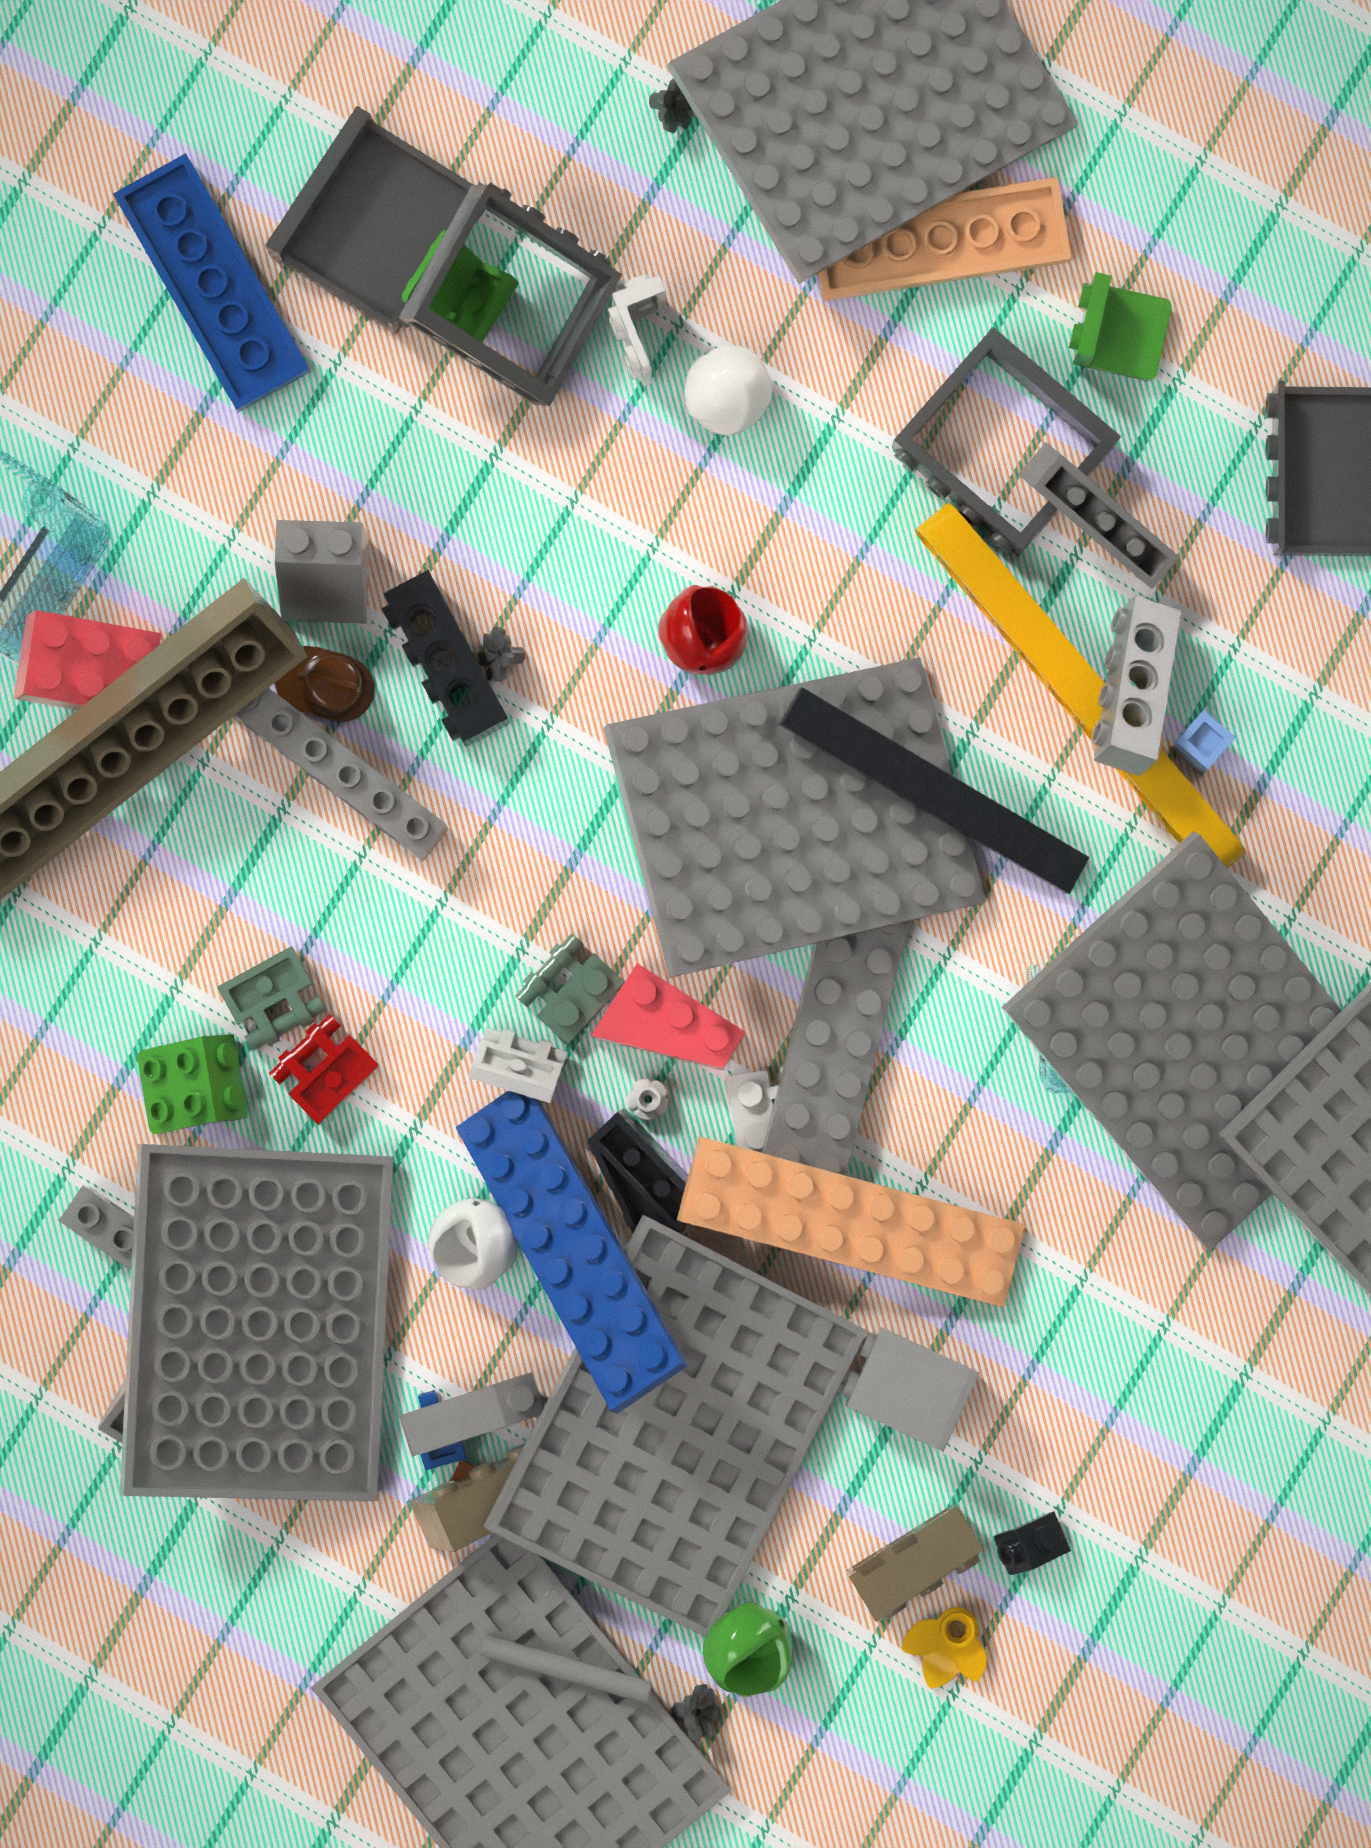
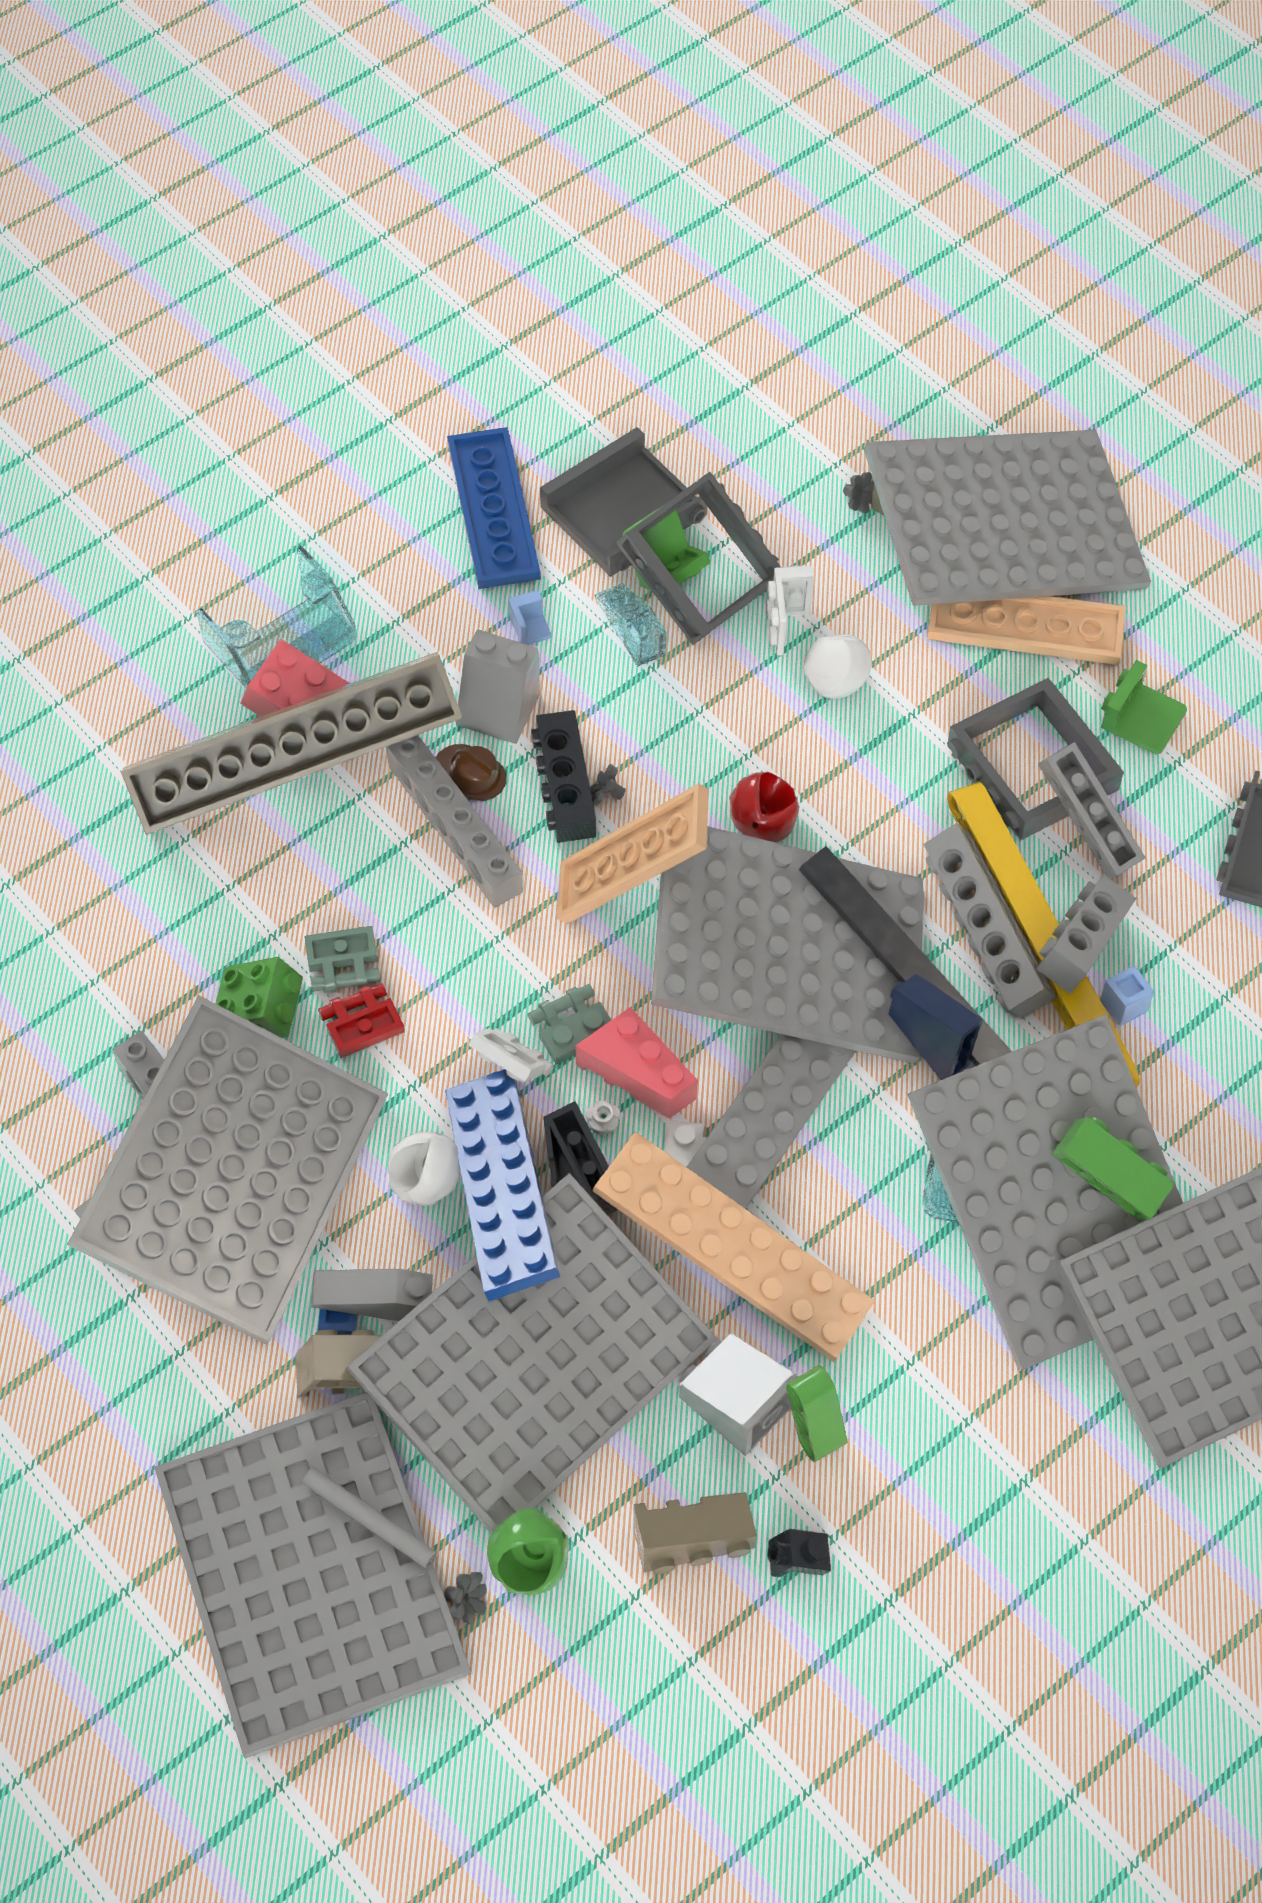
camera: 20 degrees right, 25 degrees down
yellow plate [901,1607,987,1689] -> none
none -> light blue panel [508,590,551,645]
none -> light nougat plate [557,783,709,924]
none -> clear light blue slope [594,583,667,667]
none -> bright green beam [786,1365,848,1462]
none -> dark blue slope [888,973,983,1080]
none -> light grey brick [923,823,1057,1019]
none -> bright green brick [1052,1117,1175,1221]

